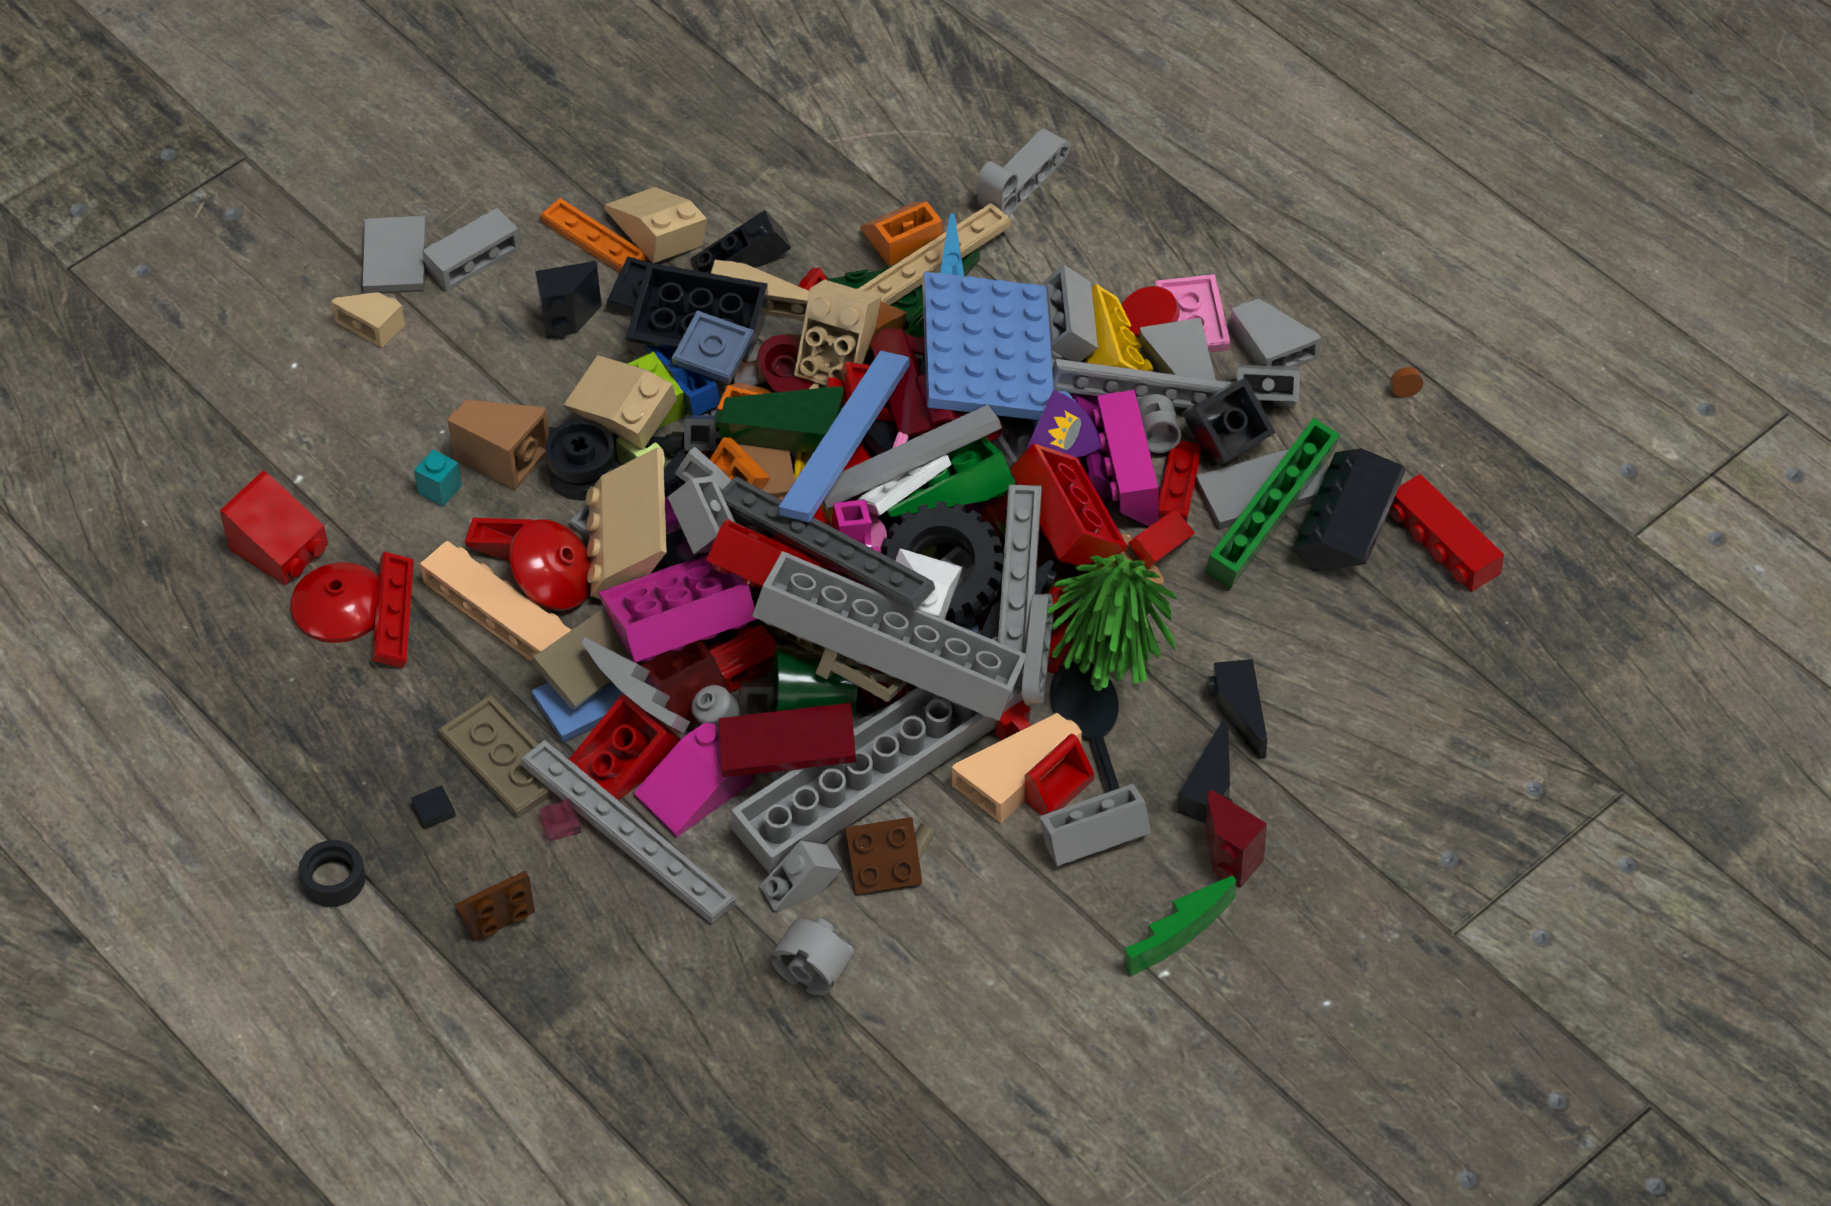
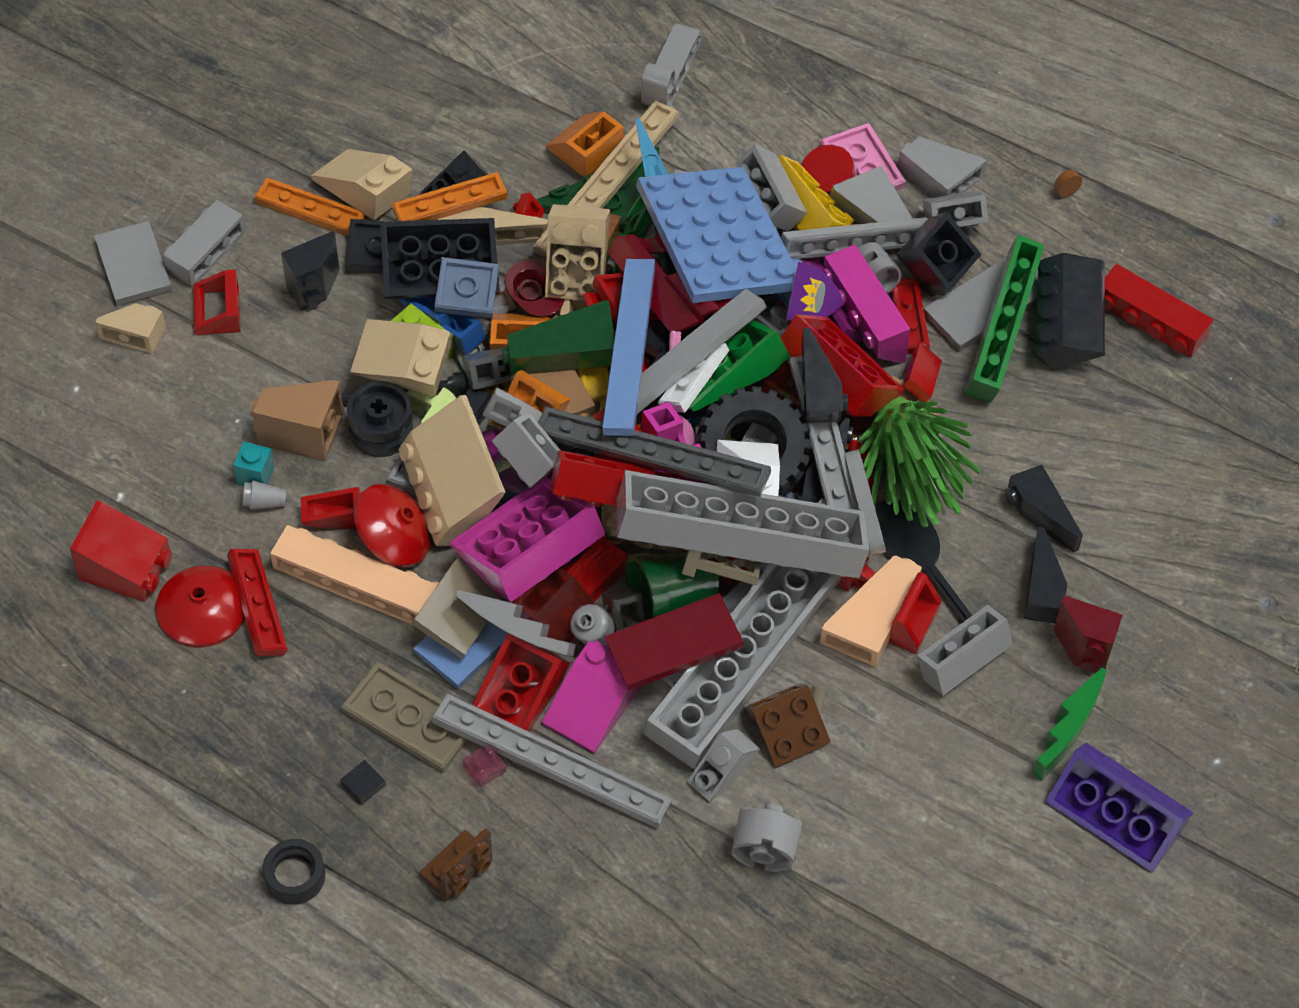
camera: 20 degrees left, 5 degrees up
none -> red tile [193,269,241,335]
none -> light grey cone [242,480,286,510]
none -> orange tile [392,172,508,221]
none -> black slope [801,328,848,422]
none -> dark purple slope [1046,743,1194,872]

